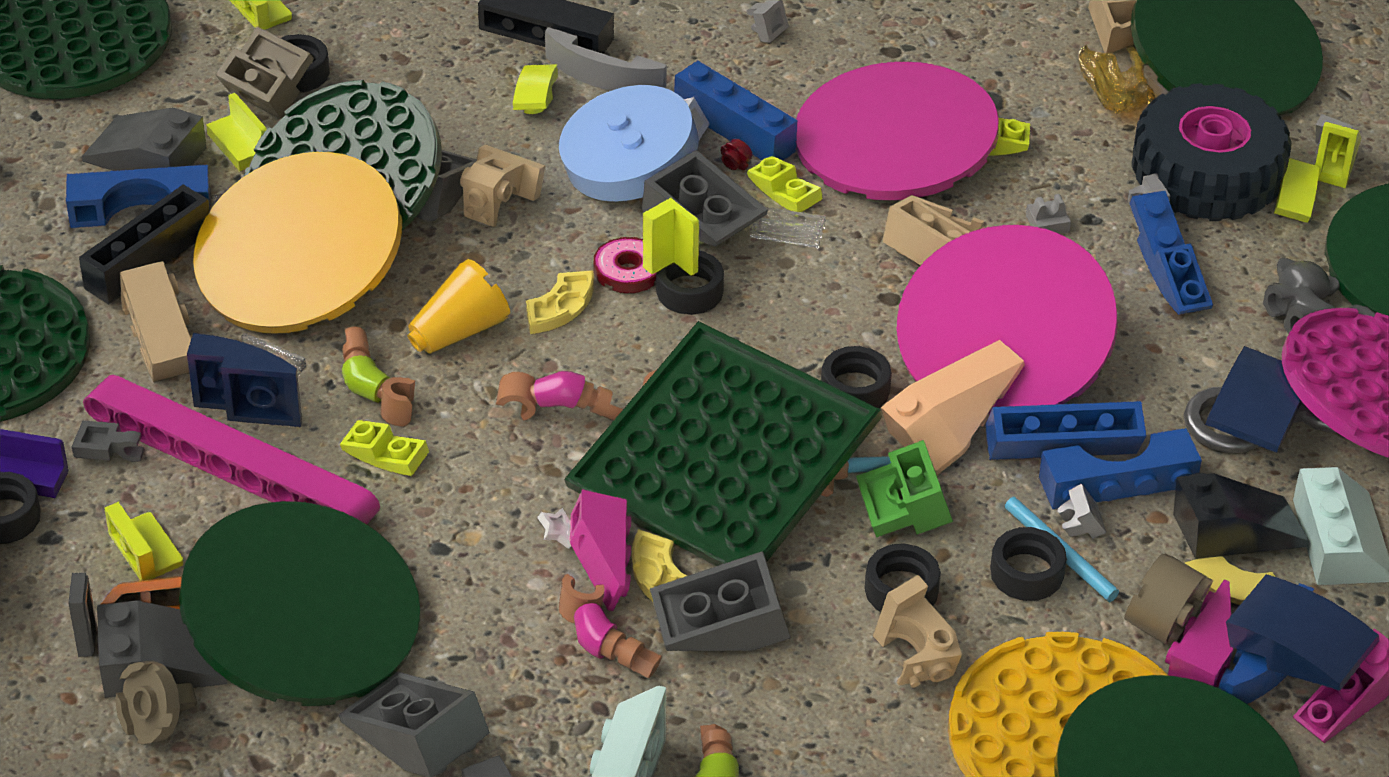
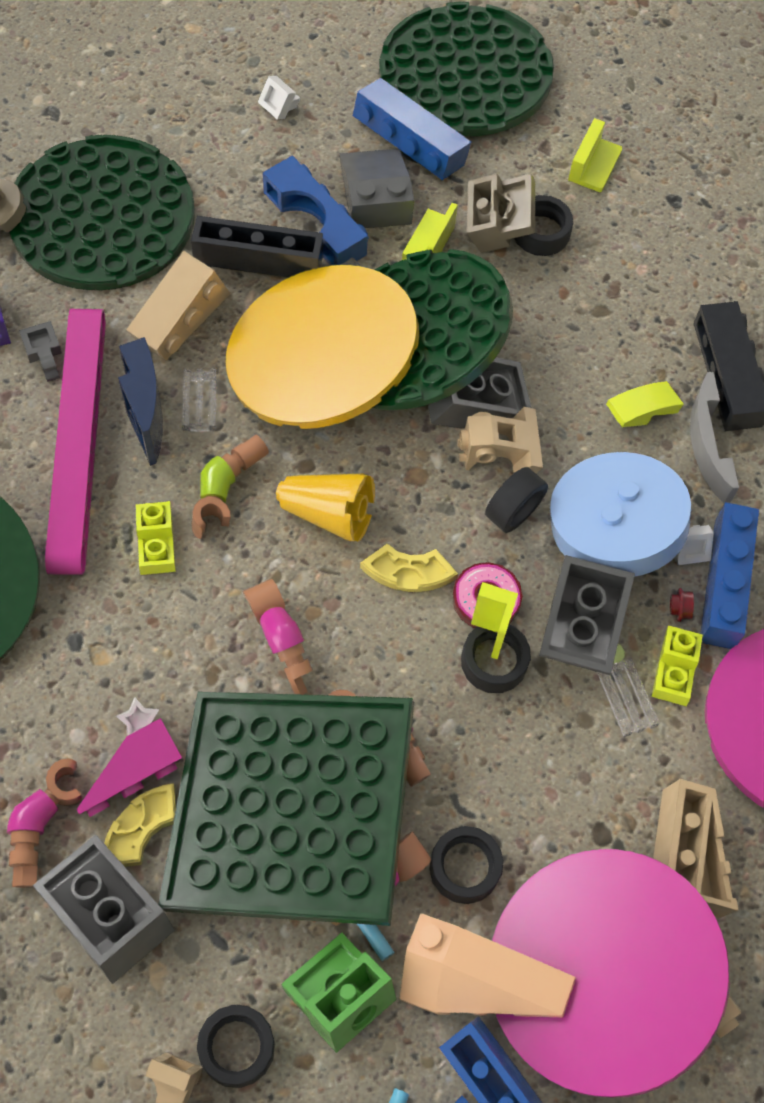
camera: 55 degrees right, 20 degrees up
none -> blue brick [352,78,471,180]
none -> black tyre [485,467,548,533]

